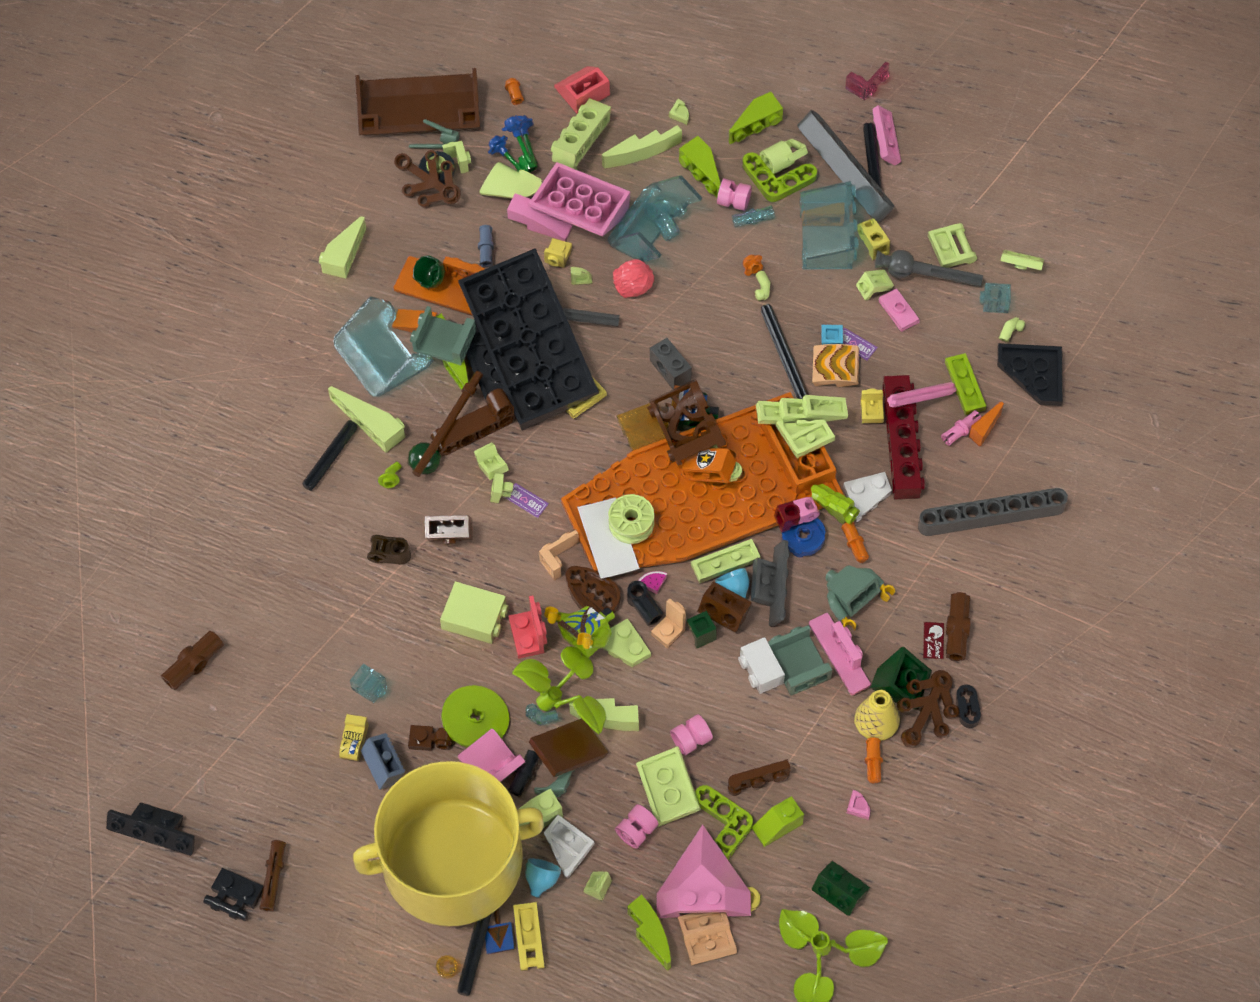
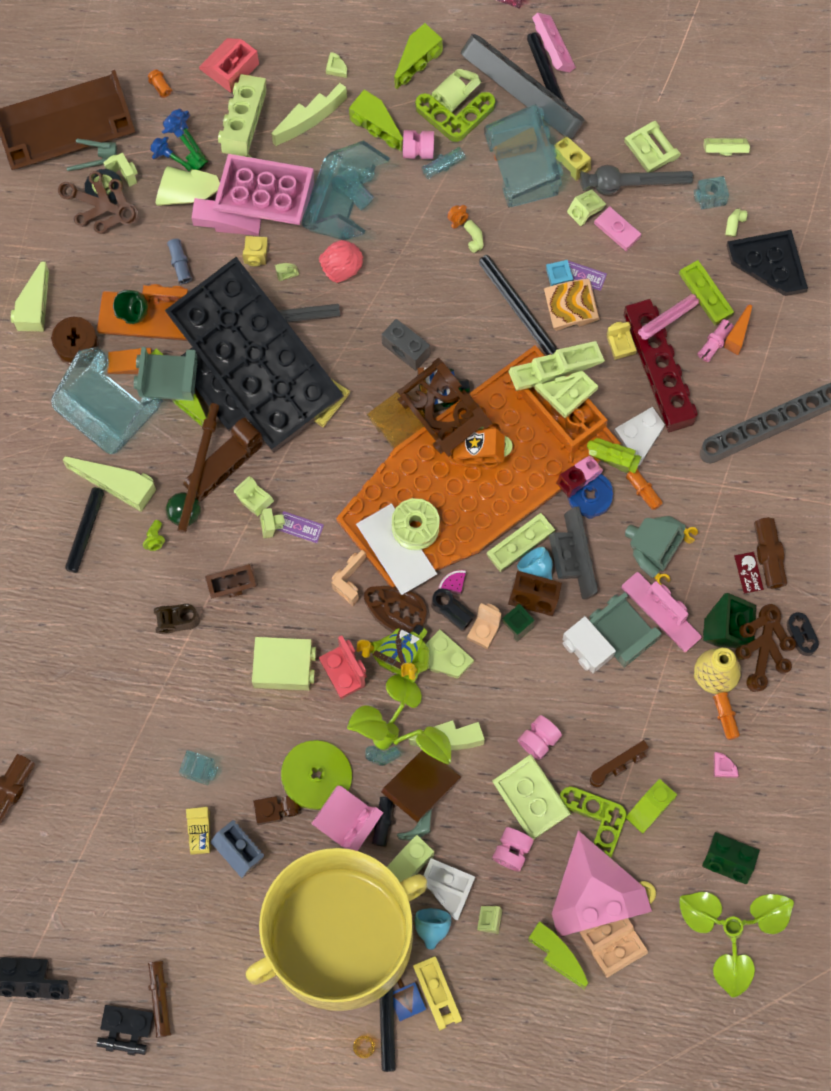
camera: 15 degrees left, 10 degrees up
none -> reddish brown piece [51,316,99,366]

